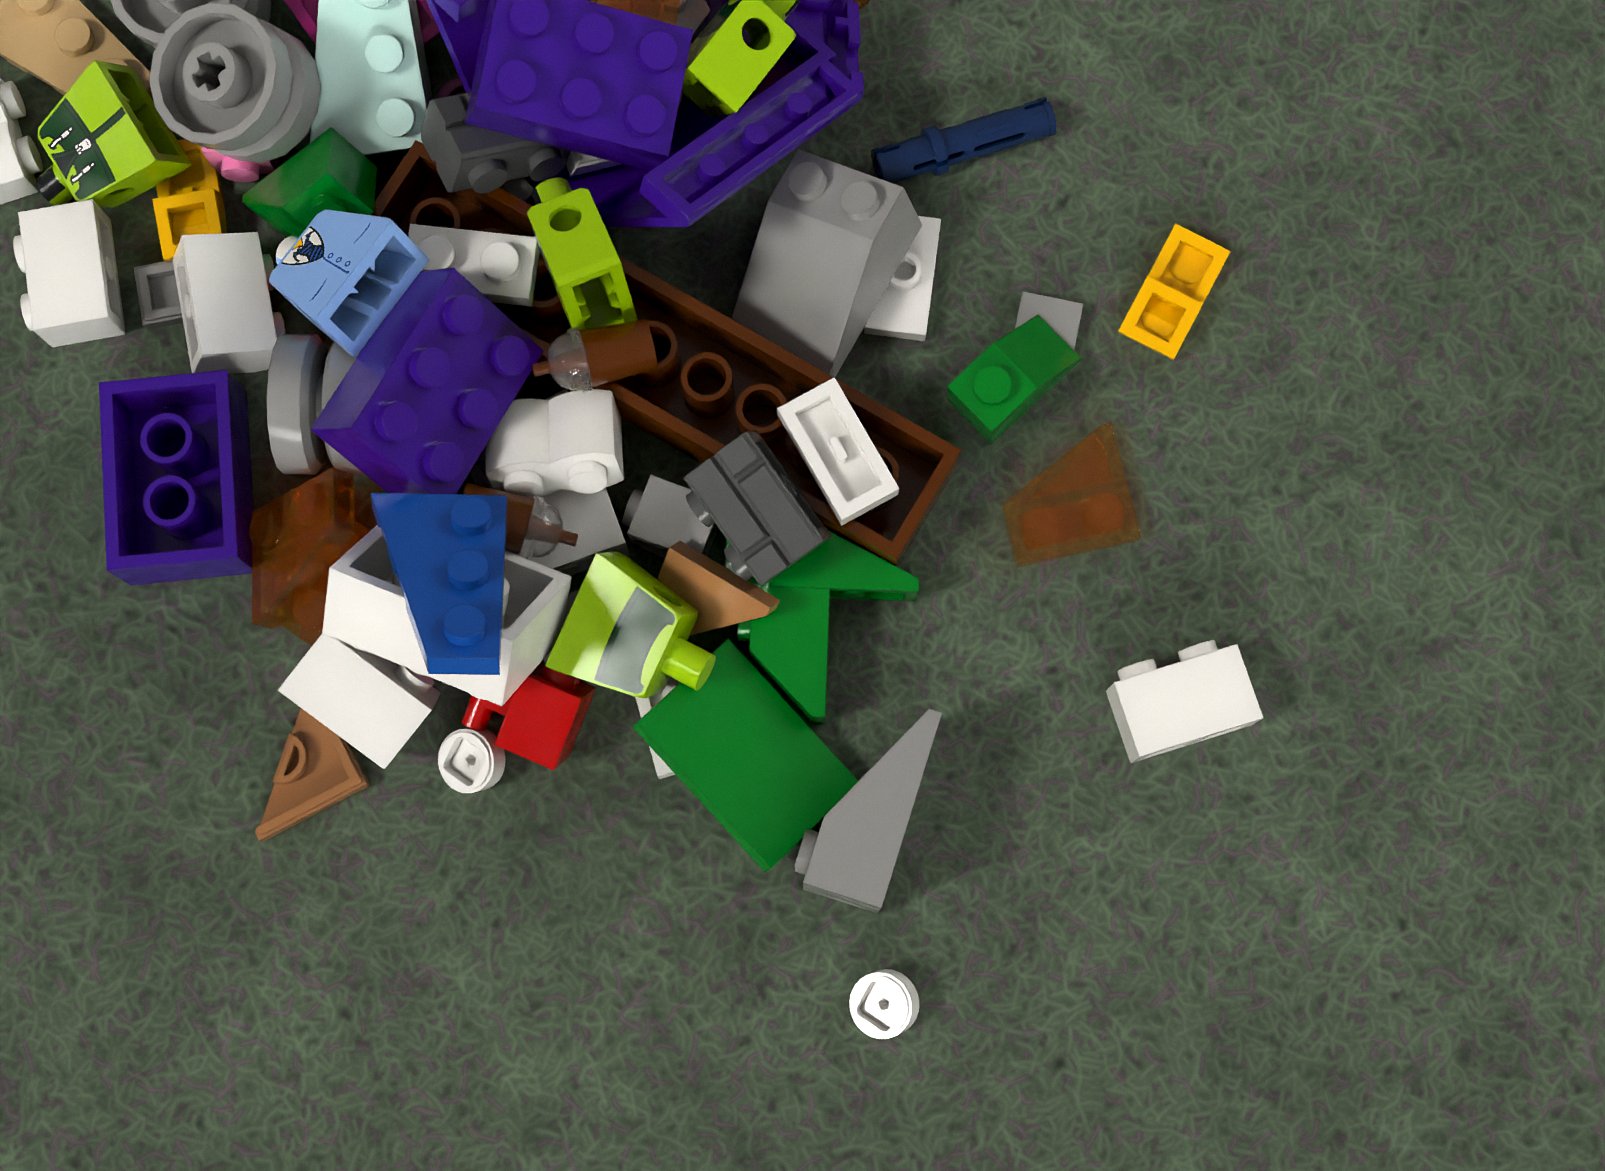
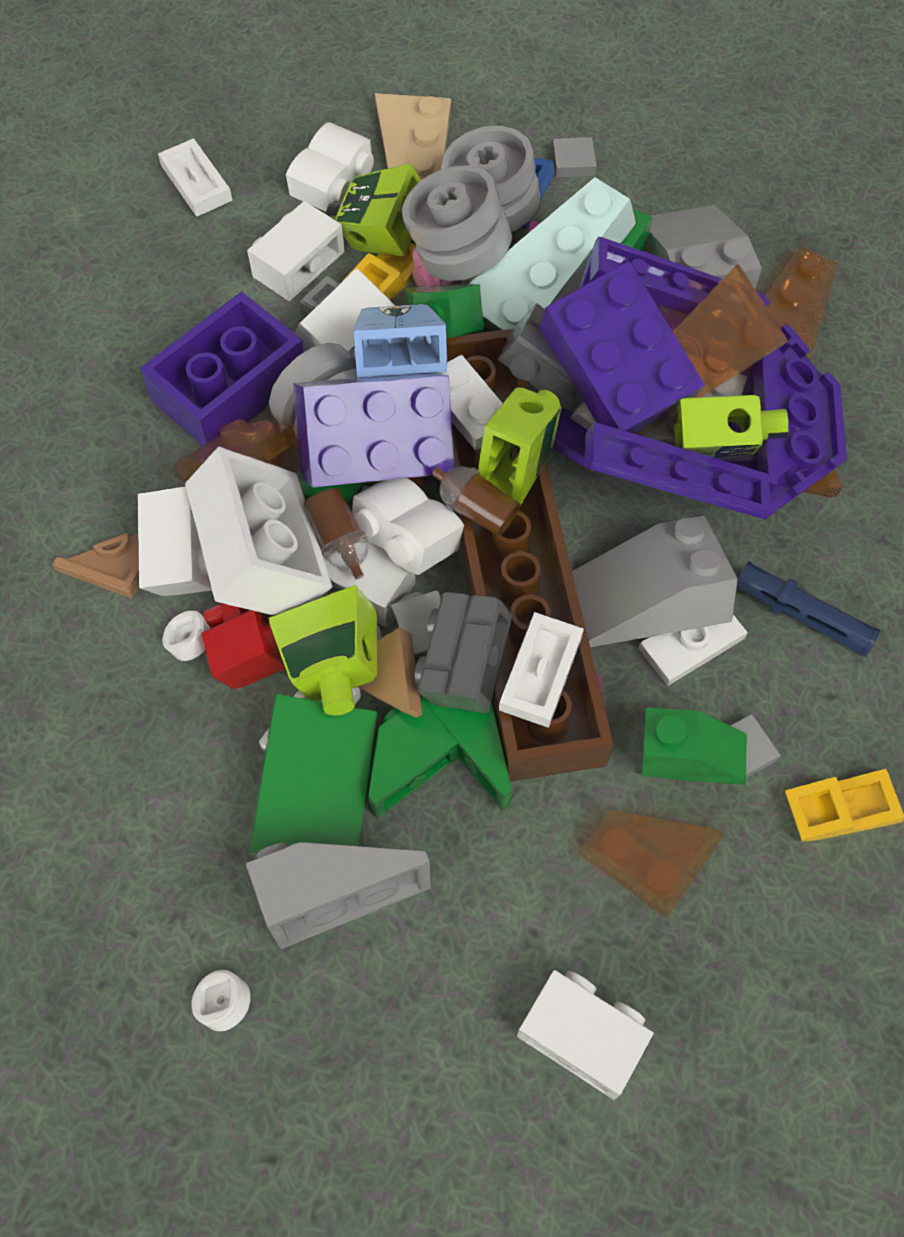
camera: 50 degrees right, 15 degrees down
blue wing [371,493,507,675] -> none

